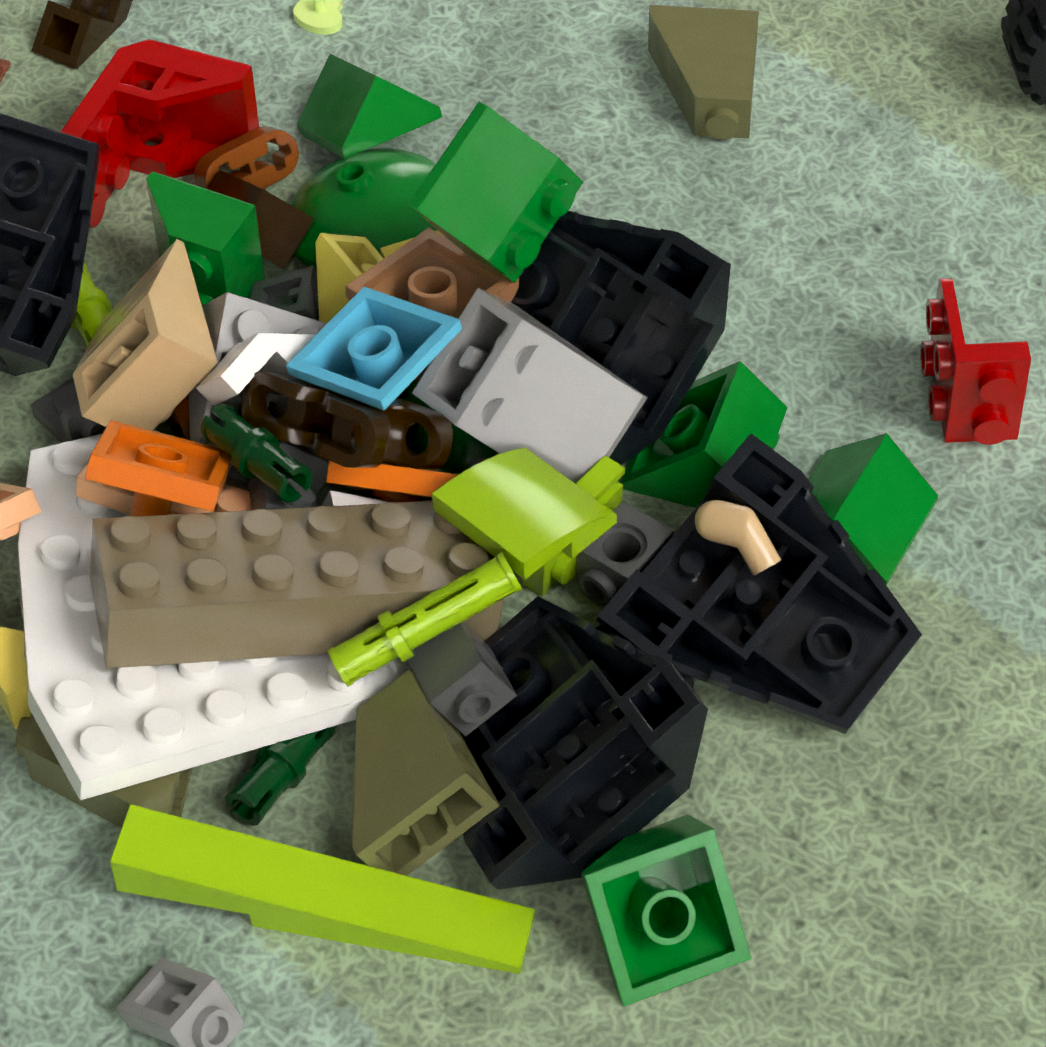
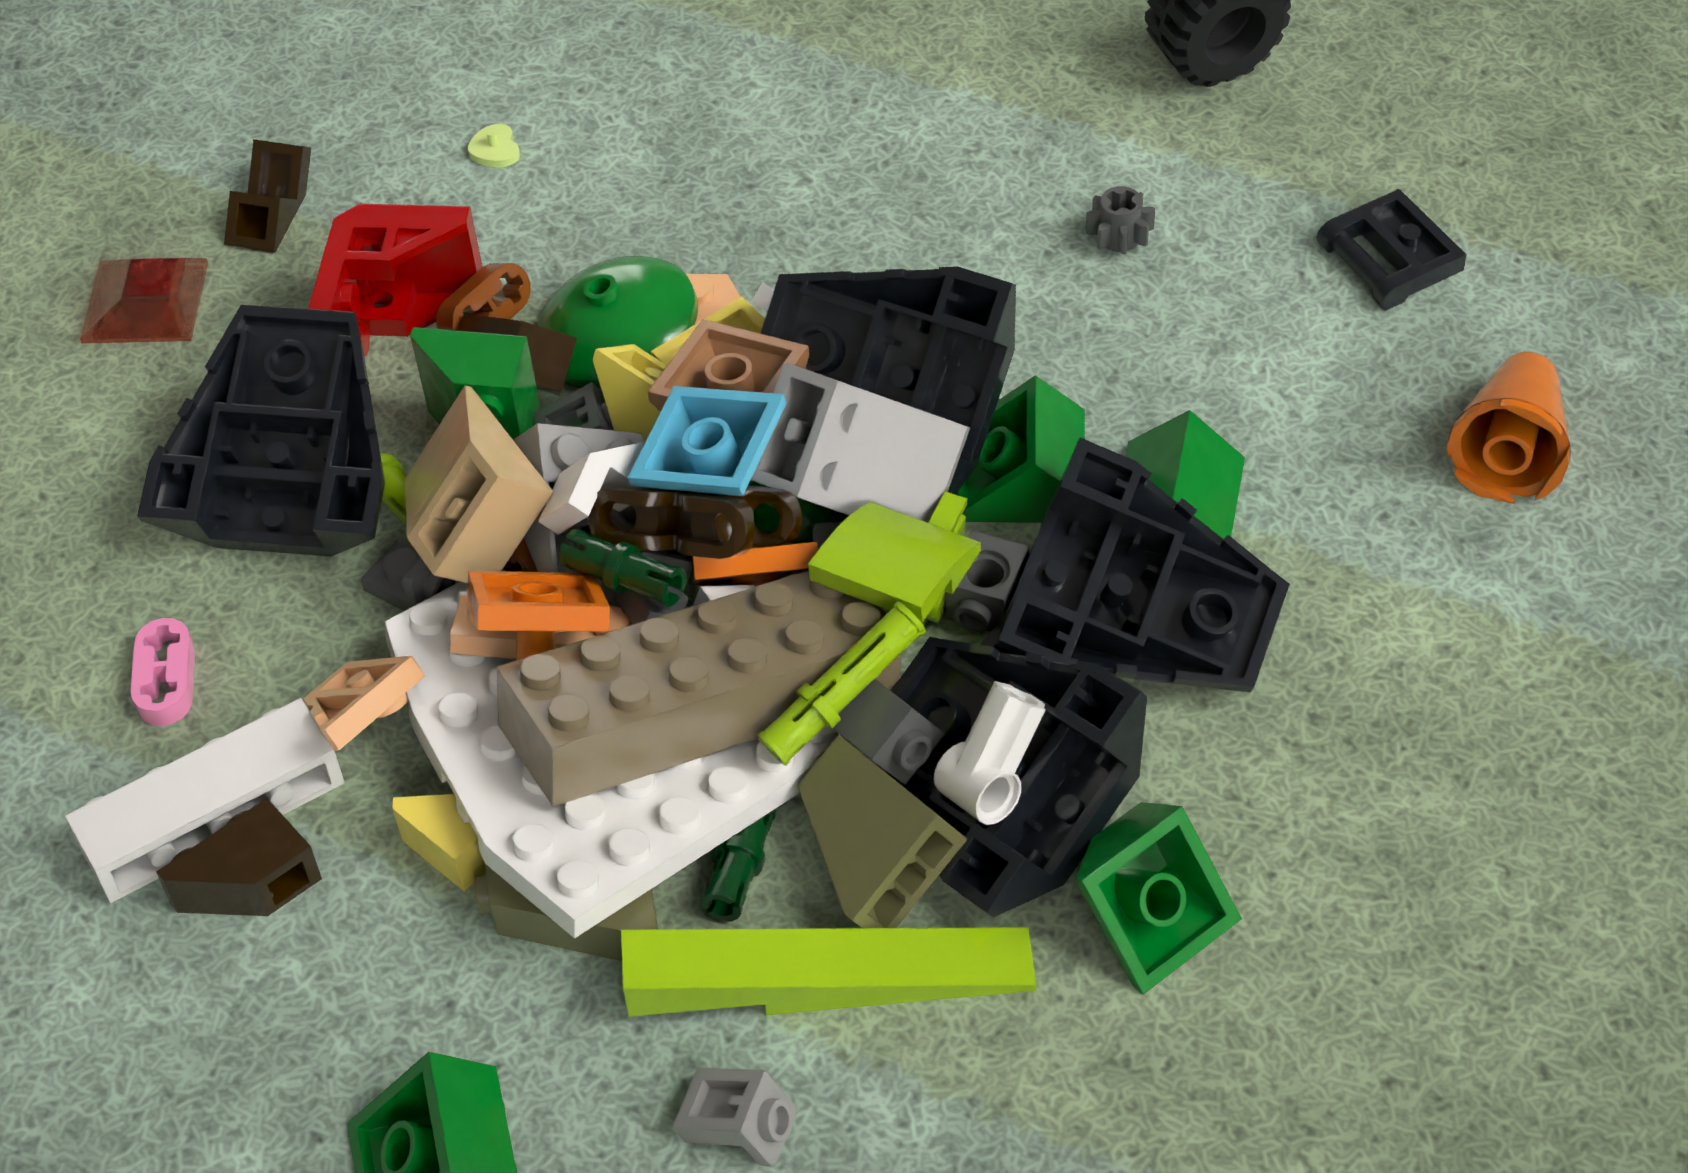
camera: 15 degrees left, 0 degrees up
green slope [297,54,443,158] -> none
green slope [408,101,583,283] -> none
olive slope [648,5,759,140] -> none
tan arm [695,500,781,576] -> none
red bracket [920,278,1031,445] -> none
none -> white piece [934,681,1046,825]
none -> dark grey gear [1086,186,1155,254]

